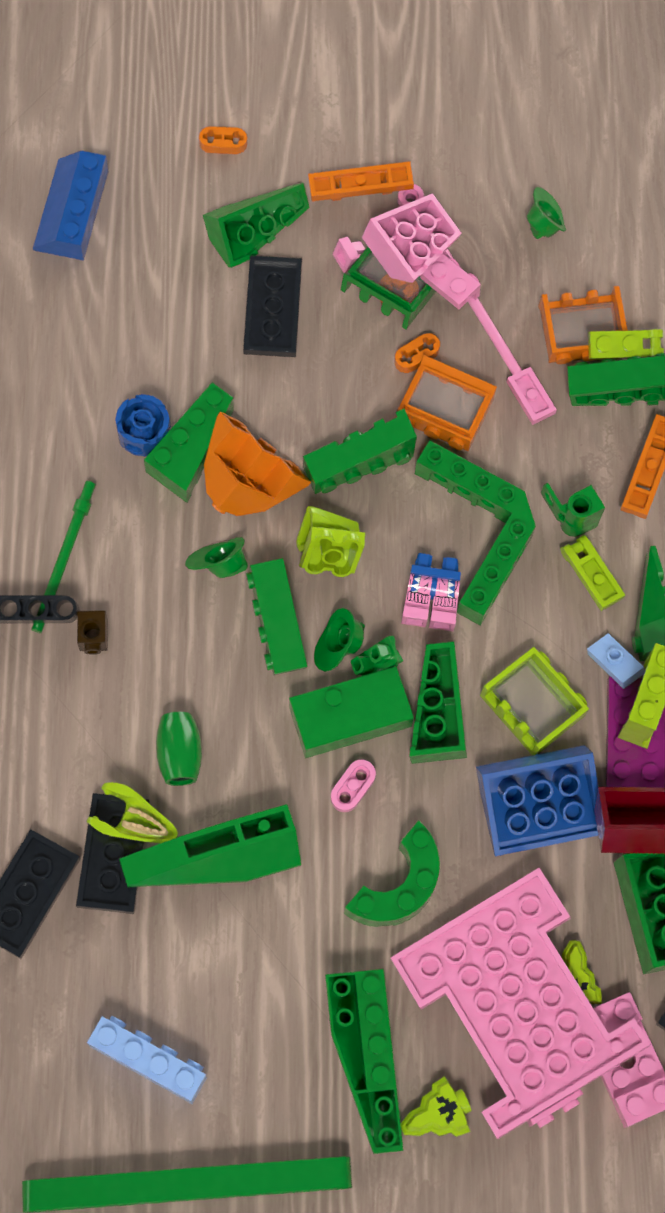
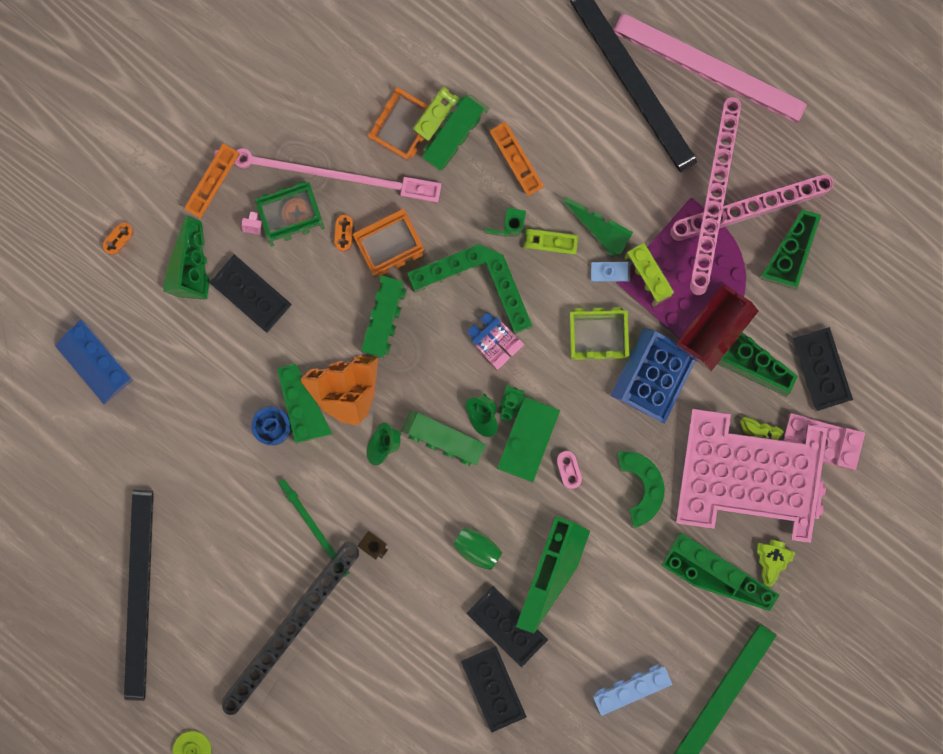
camera: 50 degrees left, 15 degrees up
lime animal [86,782,178,843] -> none
lime piece [296,506,365,577] -> none
bright pink wedge [362,193,461,283] -> none
green wedge [409,642,467,764] -> none
bright pink bracket [420,254,481,309] -> none
green piece [526,187,566,239] -> none

